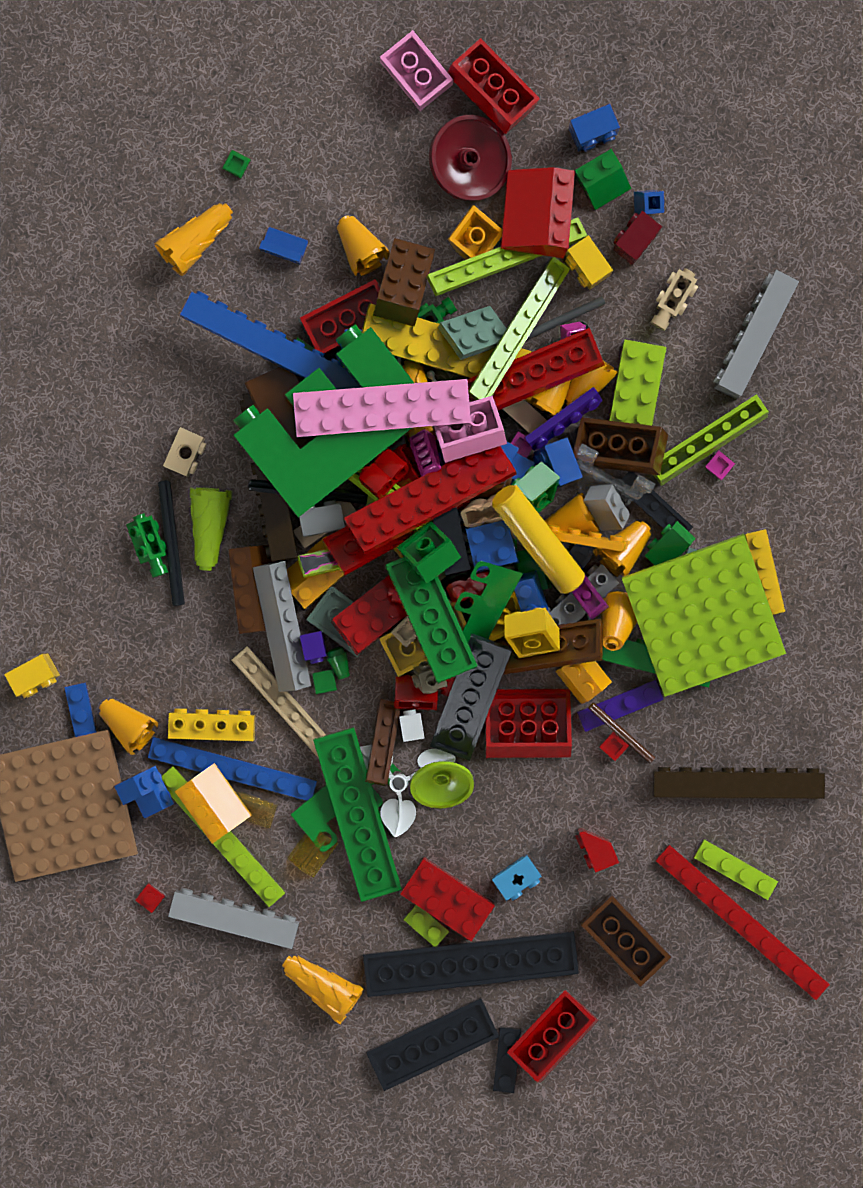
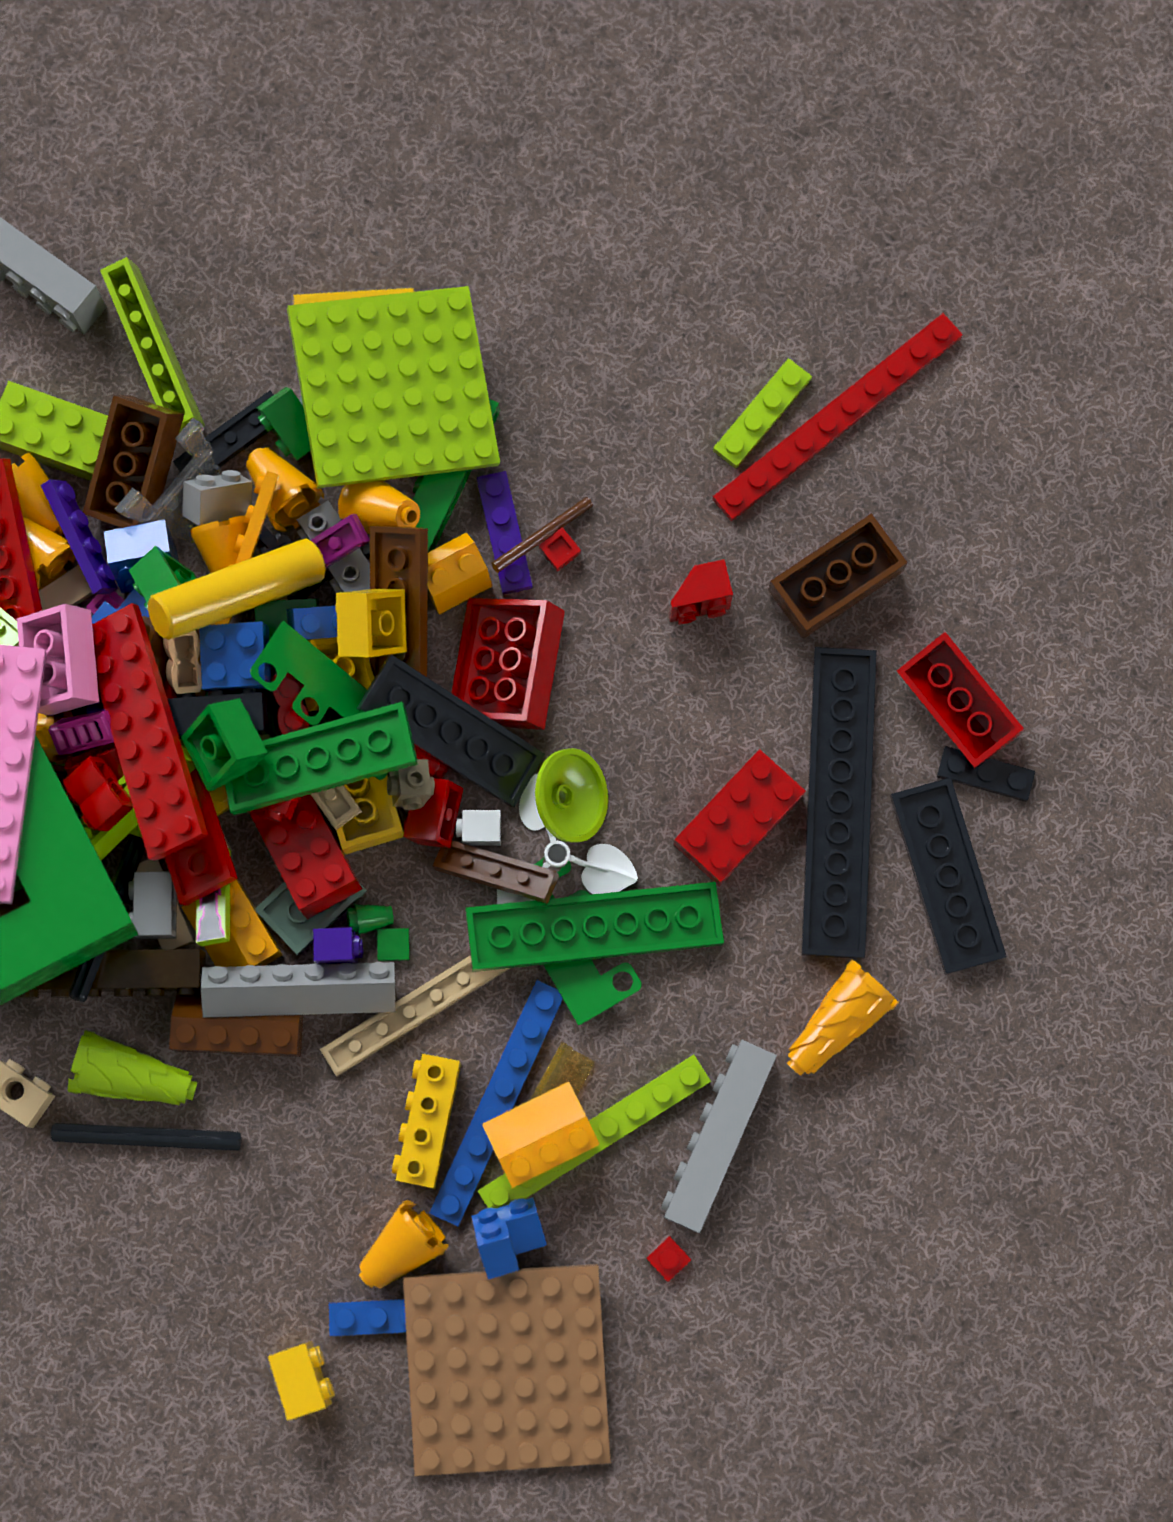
camera: 80 degrees left, 10 degrees down
green brick [126,513,168,578] -> none
clear yellow panel [288,831,338,878] -> none
lime plate [403,905,449,946] -> none
dark azure brick [492,854,542,901] -> none
dark brown brick [653,767,825,799] -> none
dark pink plate [705,451,735,480] -> none

